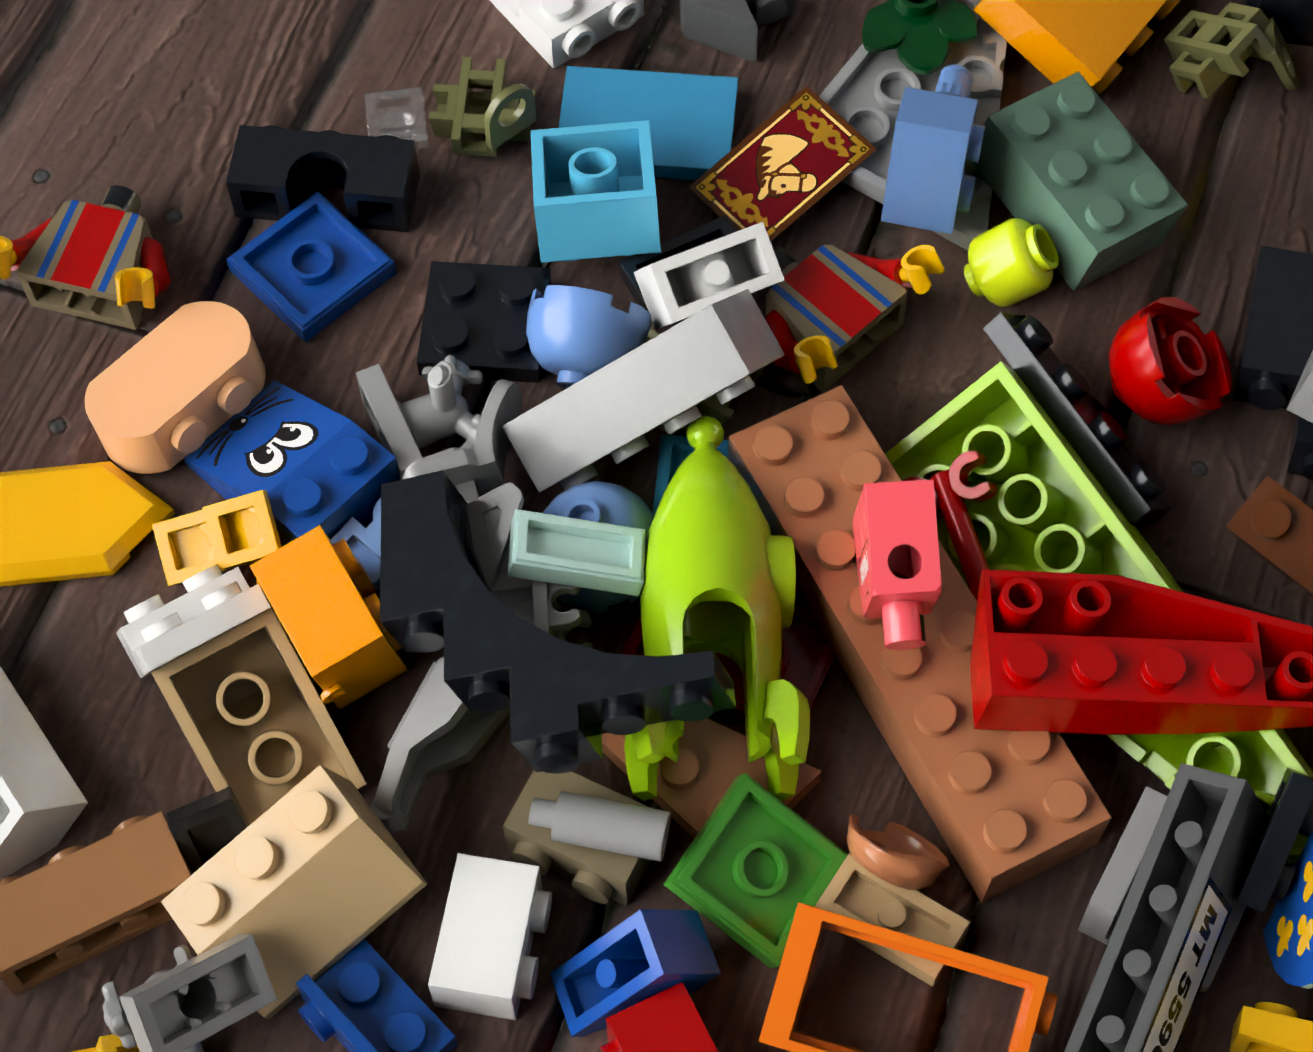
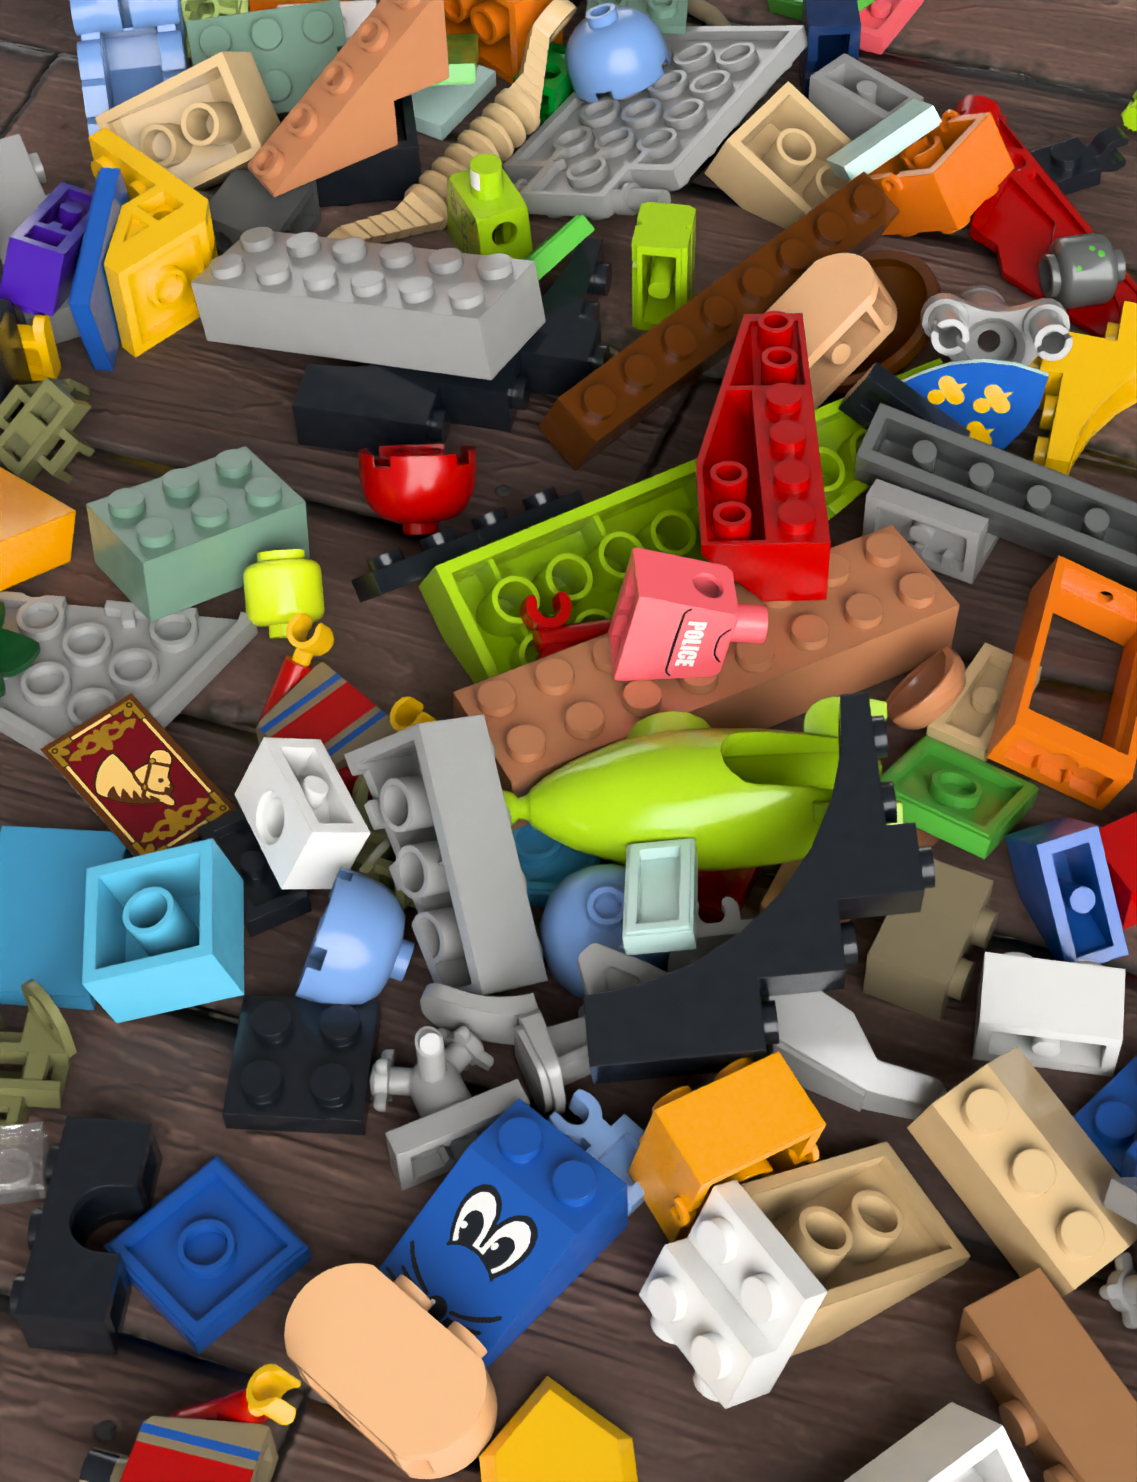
camera: 90 degrees left, 10 degrees down
yellow slope [152,490,282,586] -> none
black plate [167,786,250,873] -> none
light grey cylinder [528,791,671,862] -> none
medium blue brick [881,65,985,234] -> none

